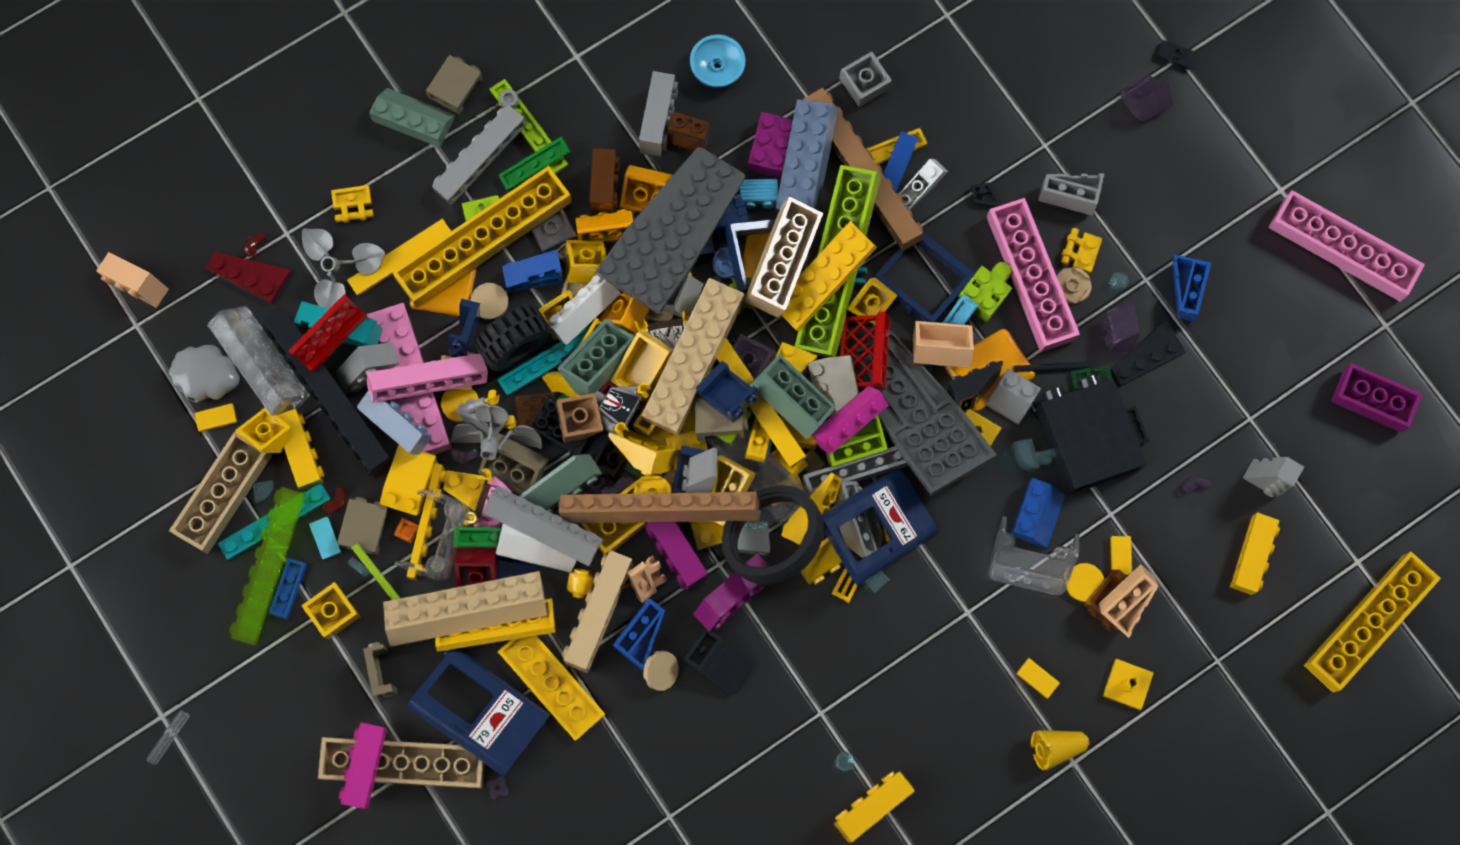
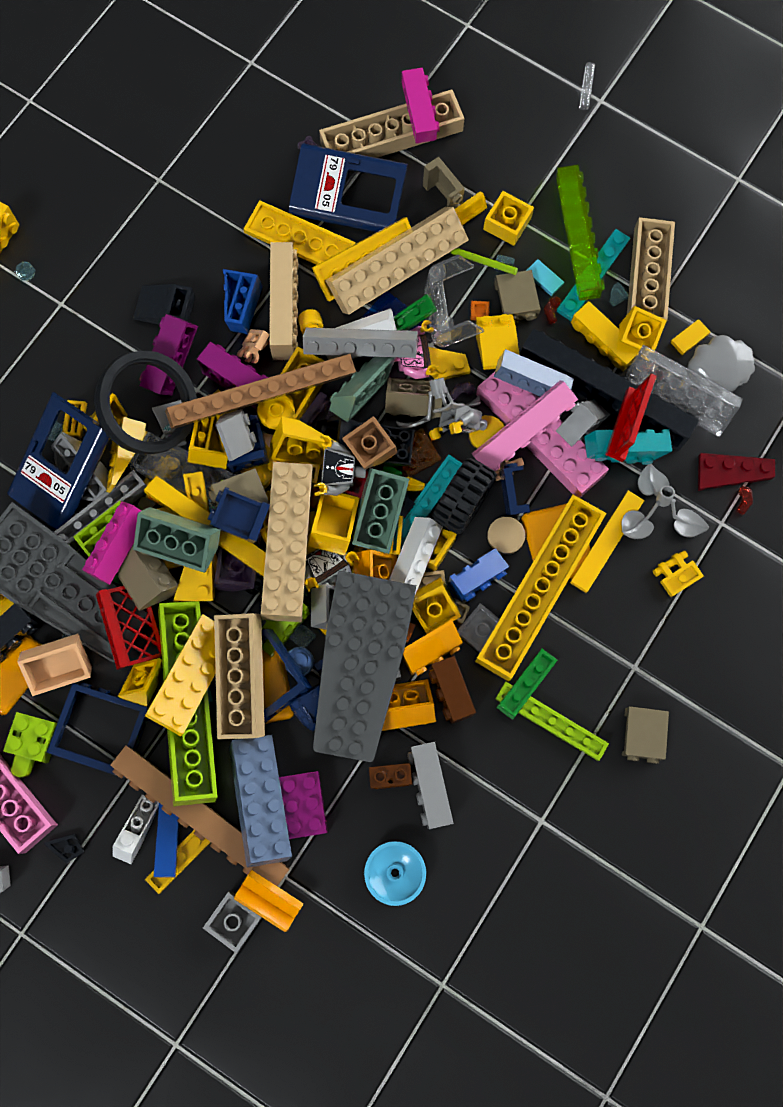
camera: 160 degrees right, 0 degrees up
blue tile [268,558,308,620] -> none
sand green slope [369,88,455,148] -> none
yellow plate [407,463,446,581] -> none
light grey brick [432,104,527,205] -> none
dark red slope [454,547,498,587] -> none
lime plate [462,195,499,221] -> none
light grey tile [500,89,519,108] -> none
tan tile [643,651,679,691] -> none
medium azure brick [740,179,778,209] -> none
medium azure tile [942,294,979,325] -> none
none -> light orange panel [234,870,304,932]
none -> yellow tile [455,191,487,225]

